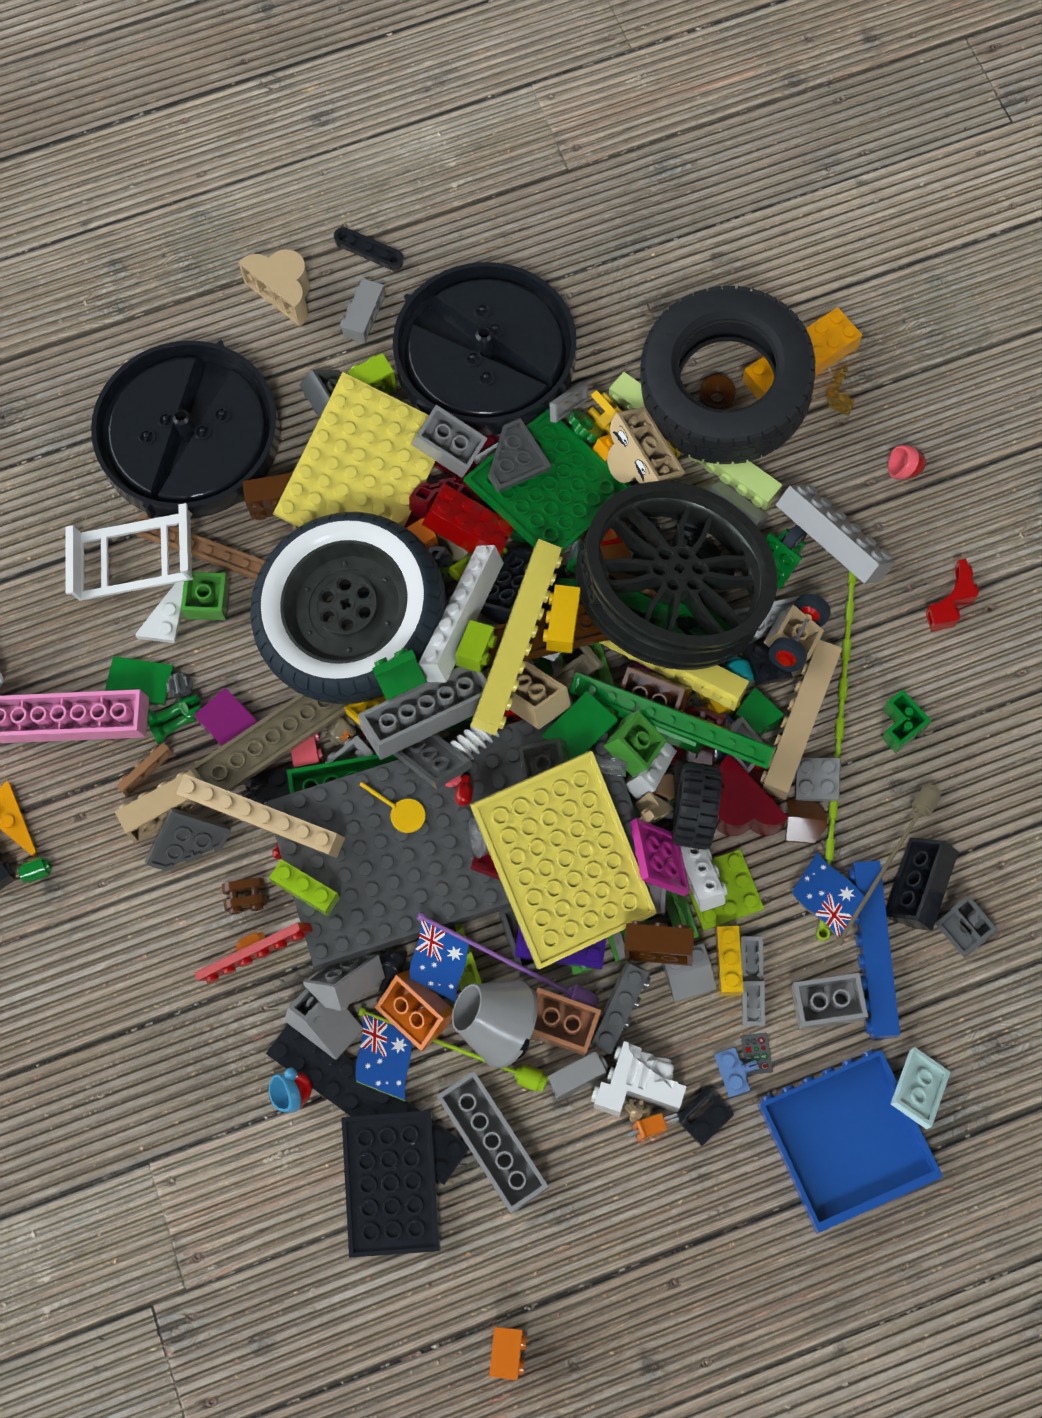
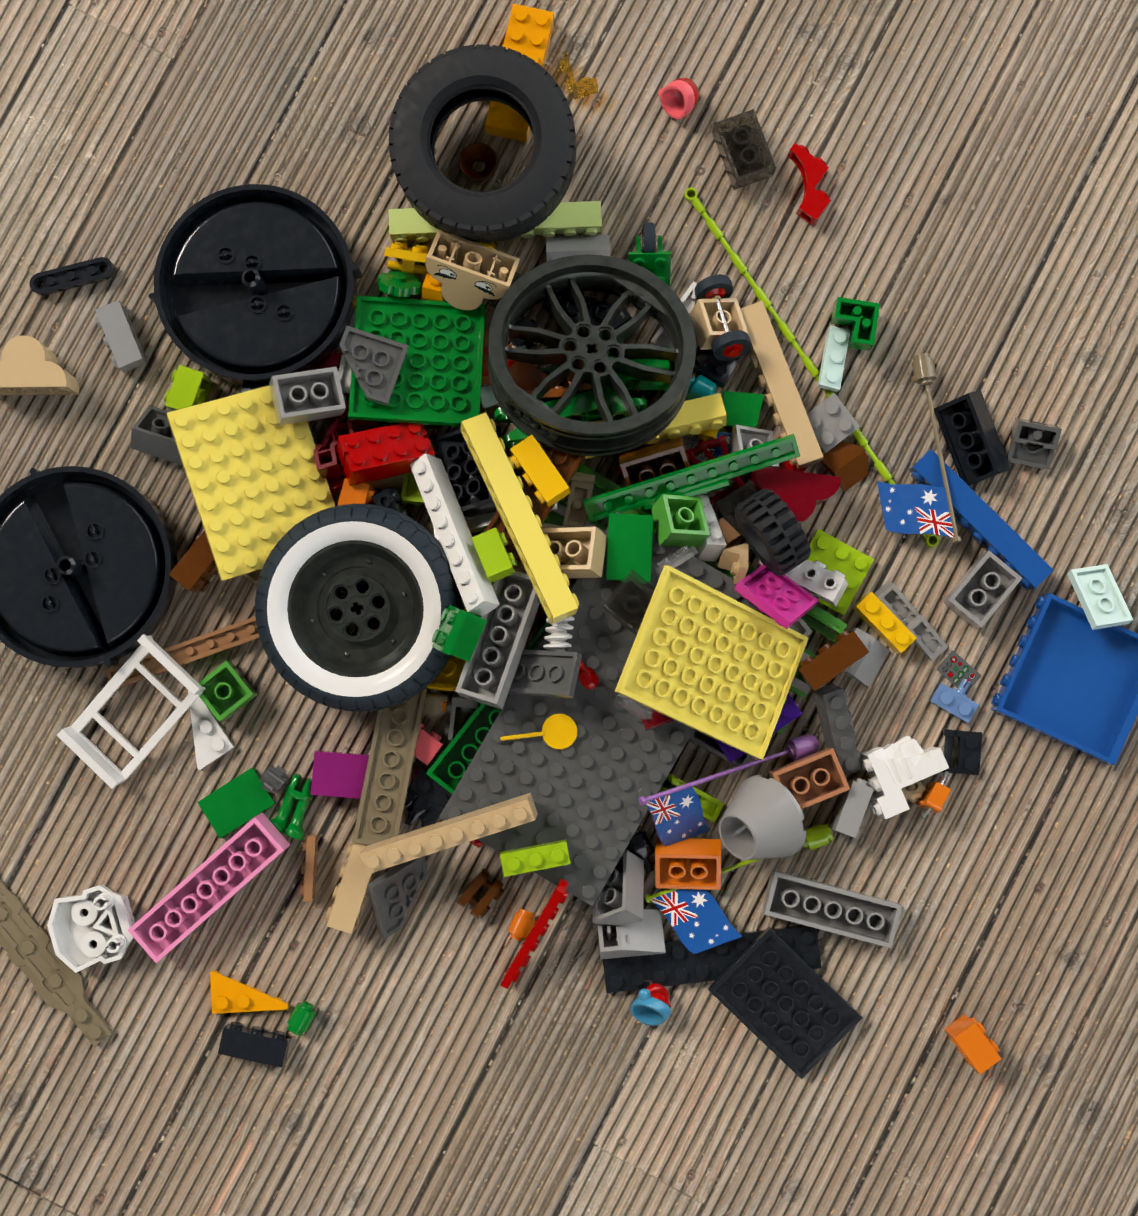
camera: 50 degrees left, 15 degrees up
light grey tile [550,381,588,423] -> none
light grey brick [776,485,896,584] -> none
none -> clear smoke brick [712,109,776,190]
none -> light aqua plate [817,325,851,392]

